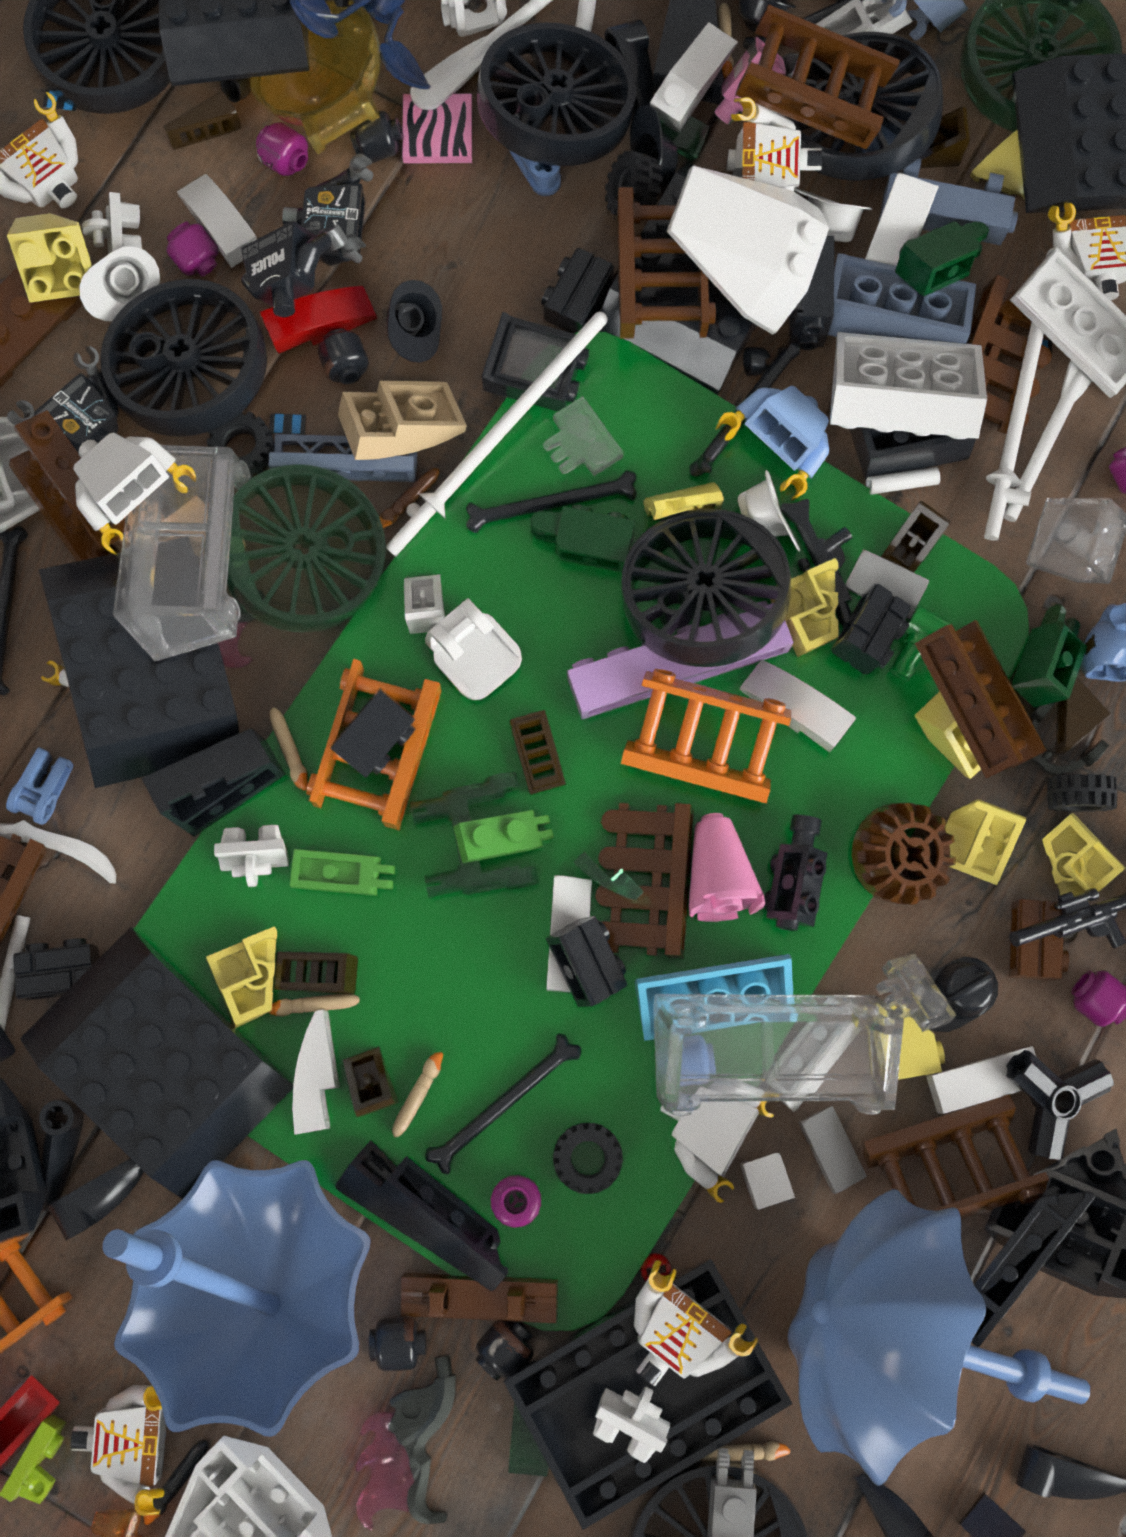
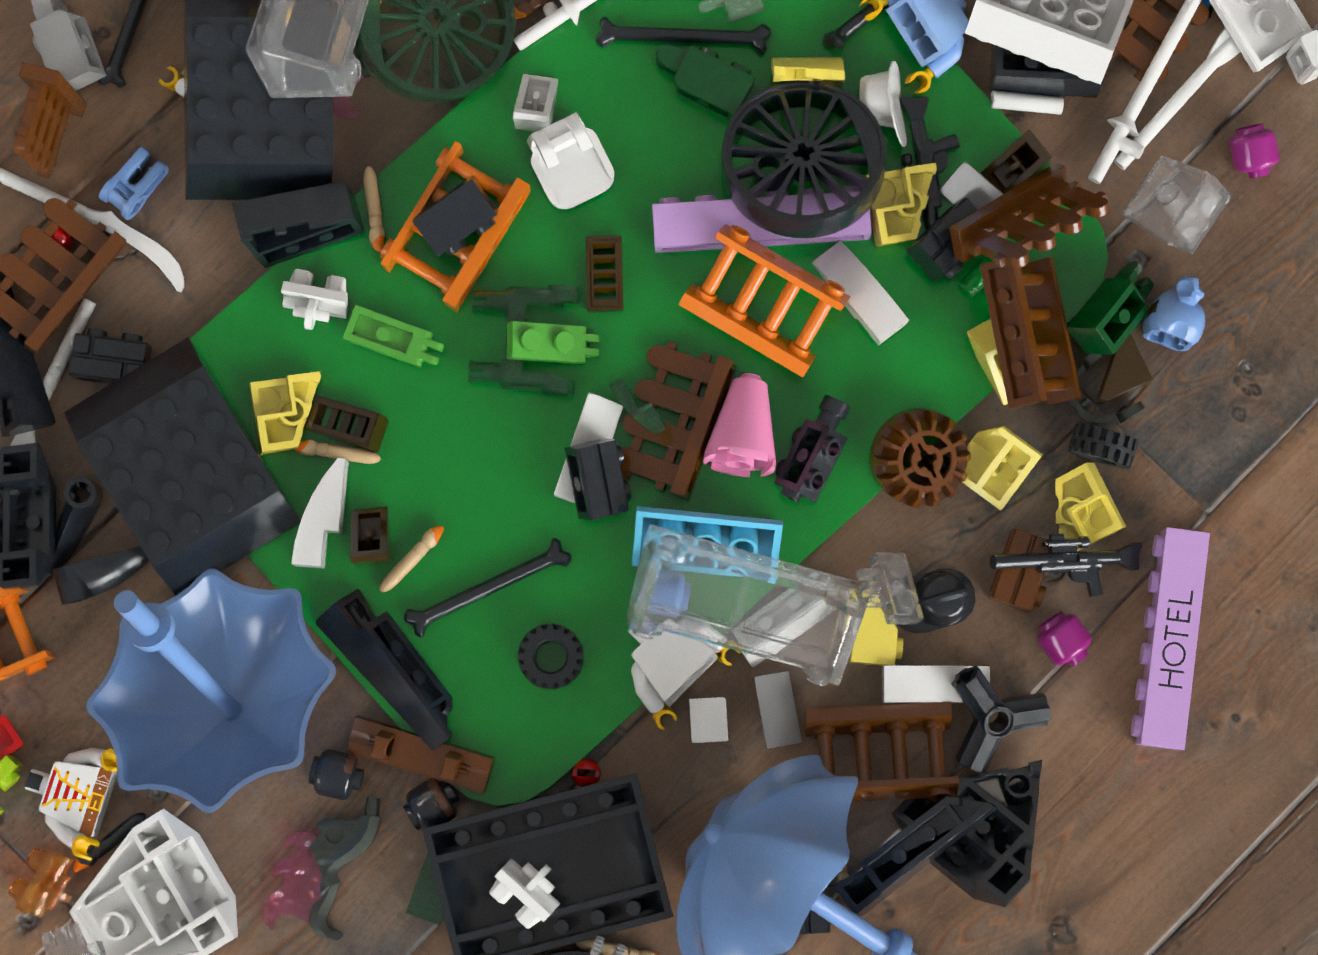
camera: 15 degrees right, 5 degrees up
magenta head [490,1174,542,1228] -> none
torso [634,1260,758,1386] -> none
none -> reddish brown fence [949,162,1109,268]

